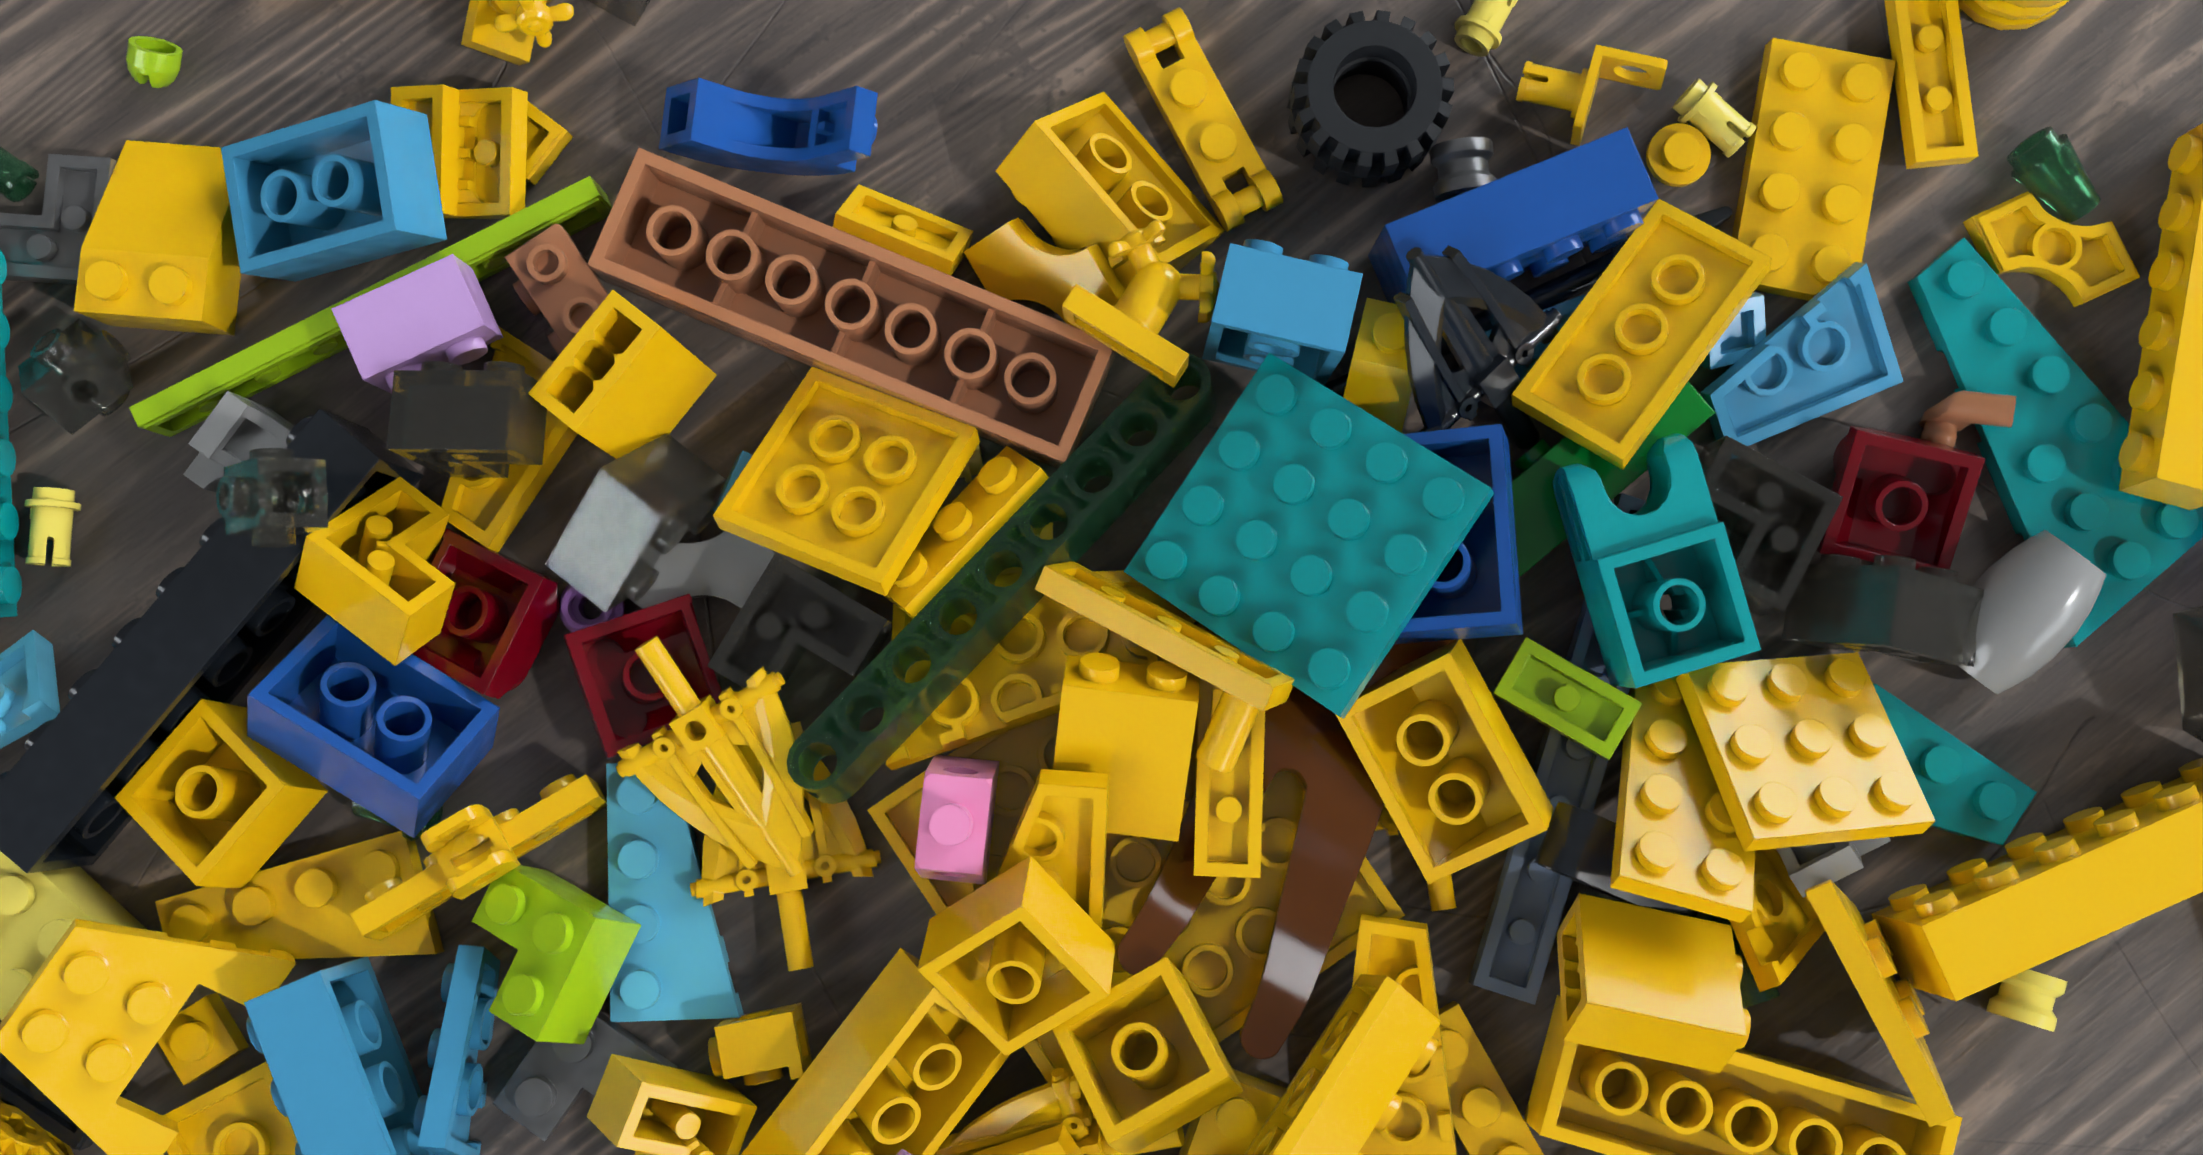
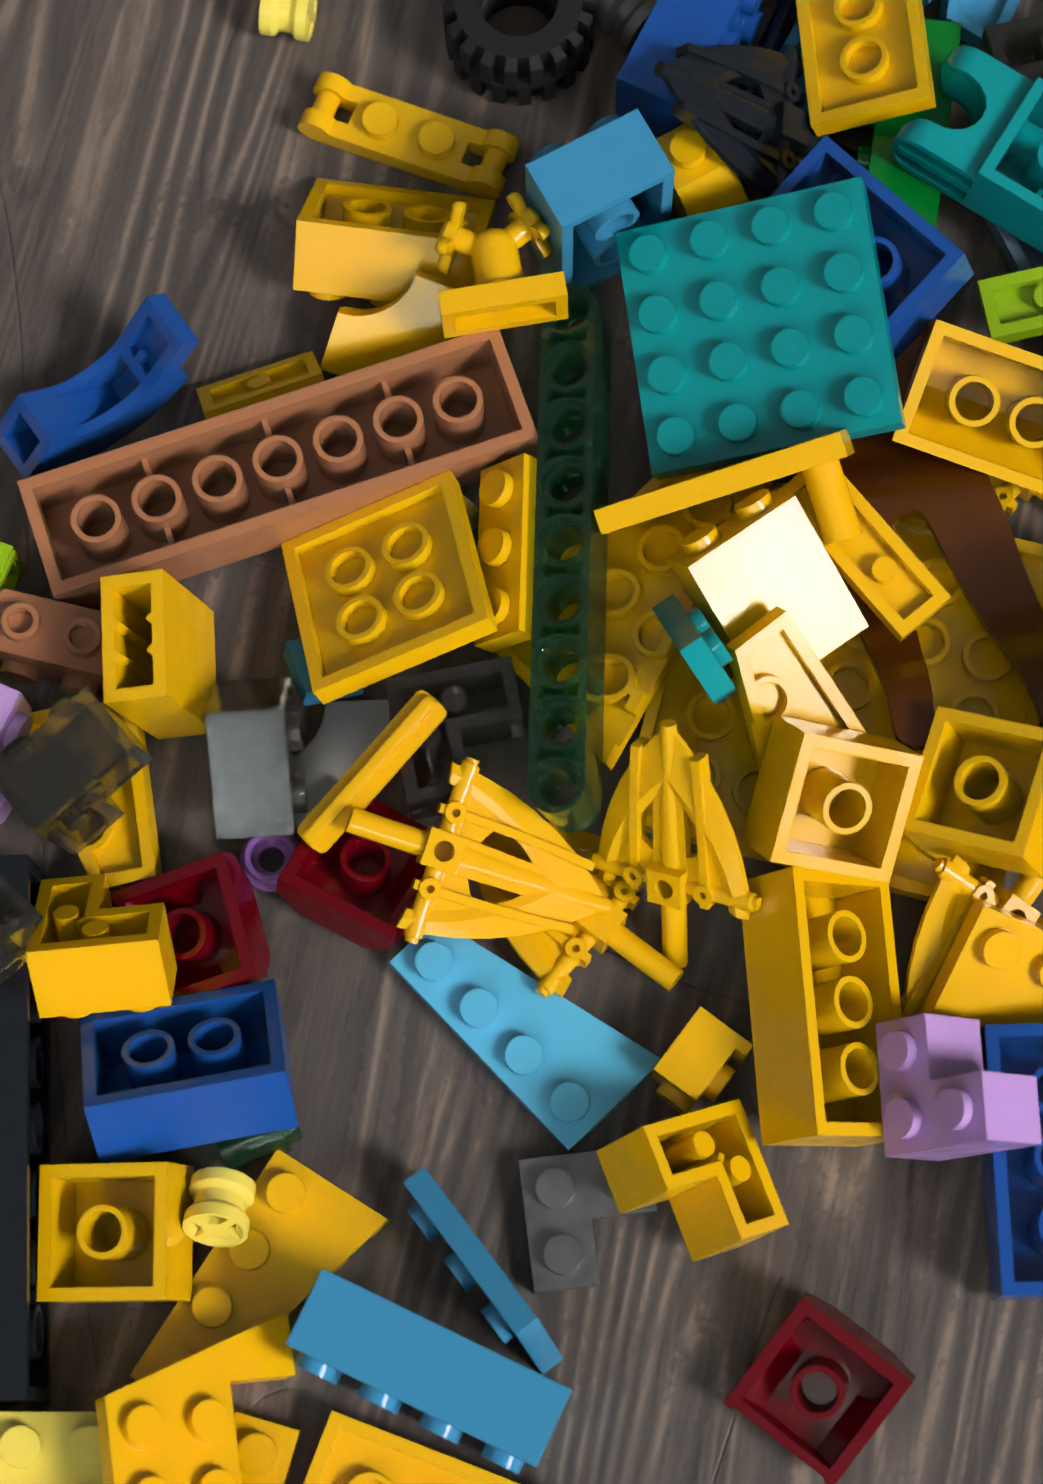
camera: 40 degrees left, 10 degrees down
yellow plate [350,774,607,941] -> none
lime brick [472,865,641,1044] -> none
bright pink torso [915,755,1000,884] -> none
none -> light yellow wheel [182,1167,256,1248]
none -> yellow axle [297,690,447,853]
none -> yellow bar [587,719,762,969]
none -> teal wing [652,594,738,705]

